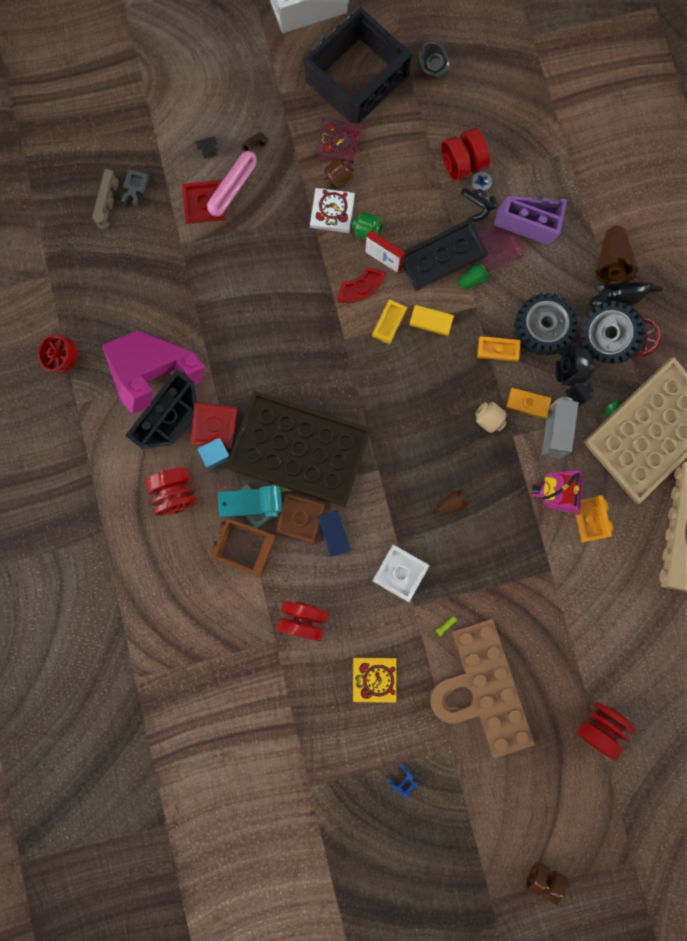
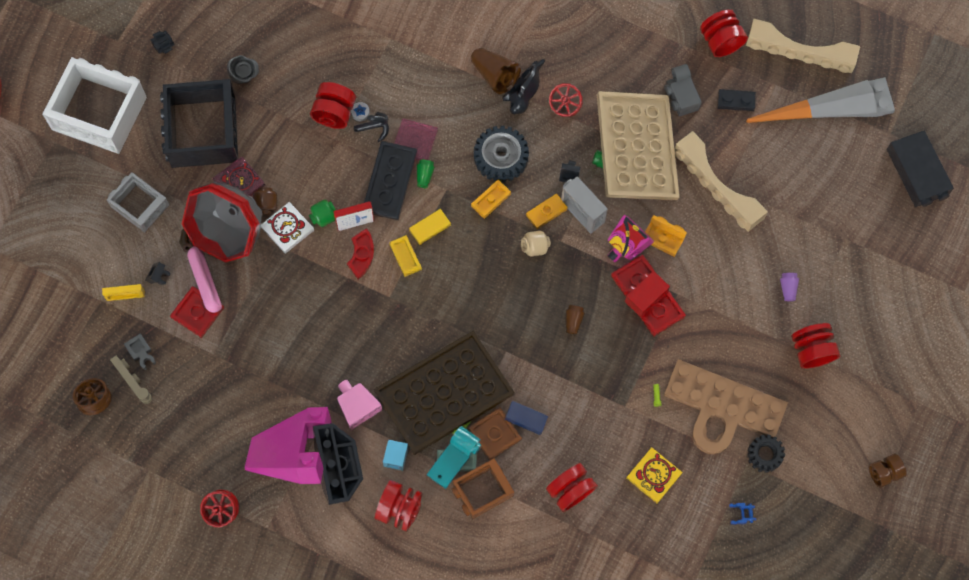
camera: 50 degrees left, 10 degrees down
red tile [190,402,237,449] -> none
white tile [372,545,430,602] -> none
medium lavender wedge [494,196,567,245] -> none
black cylinder [555,344,595,386] -> none
wheel [581,301,646,364] -> none
none -> reddish brown wheel [72,378,112,416]
none -> yellow tile [102,284,145,301]
none -> light grey window [107,173,169,233]
none -> rock [181,182,262,262]
none -> bright pink torso [337,380,382,430]
none -> red tile [611,254,686,337]
none -> red brick [625,271,670,317]
none -> black tyre [747,435,785,473]
none -> medium lavender cone [780,273,799,301]

